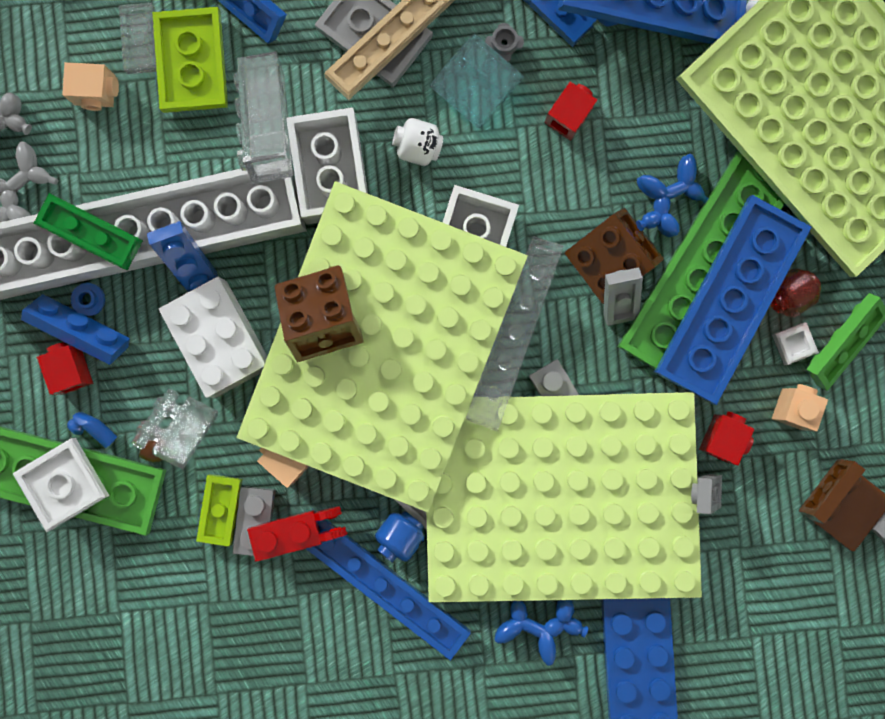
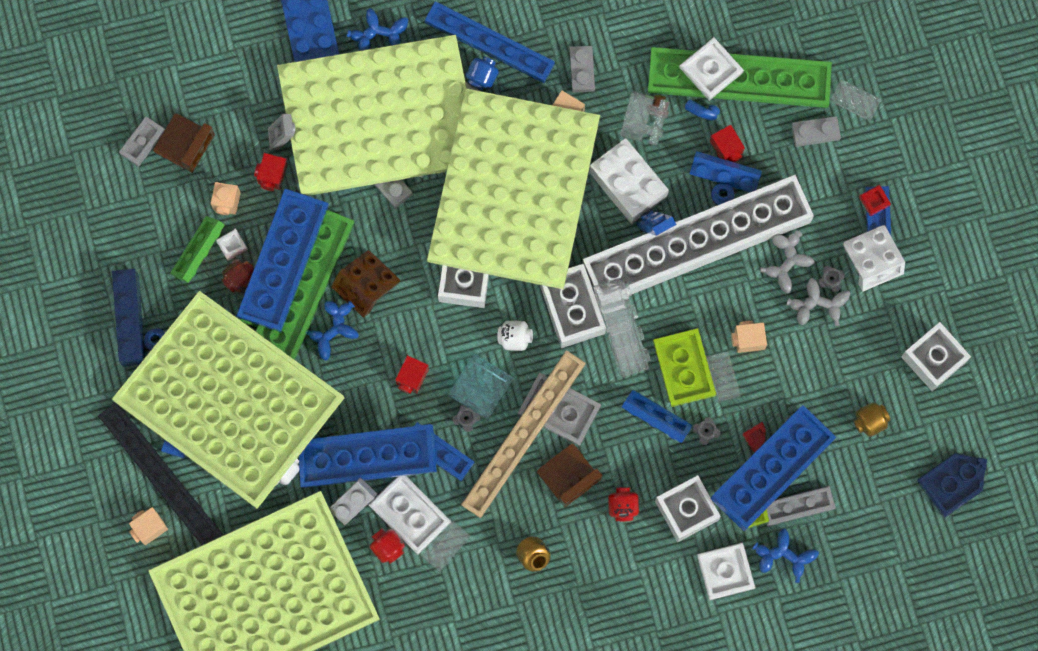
camera: 170 degrees right, 10 degrees down
green tile [33,193,143,271] -> none
lime plate [196,474,243,547] -> none
red hinge [247,506,347,562] -> none
reddish brown bracket [275,265,364,363] -> none
clear tile [466,236,564,431] -> none
light grey plate [604,267,643,326] -> none

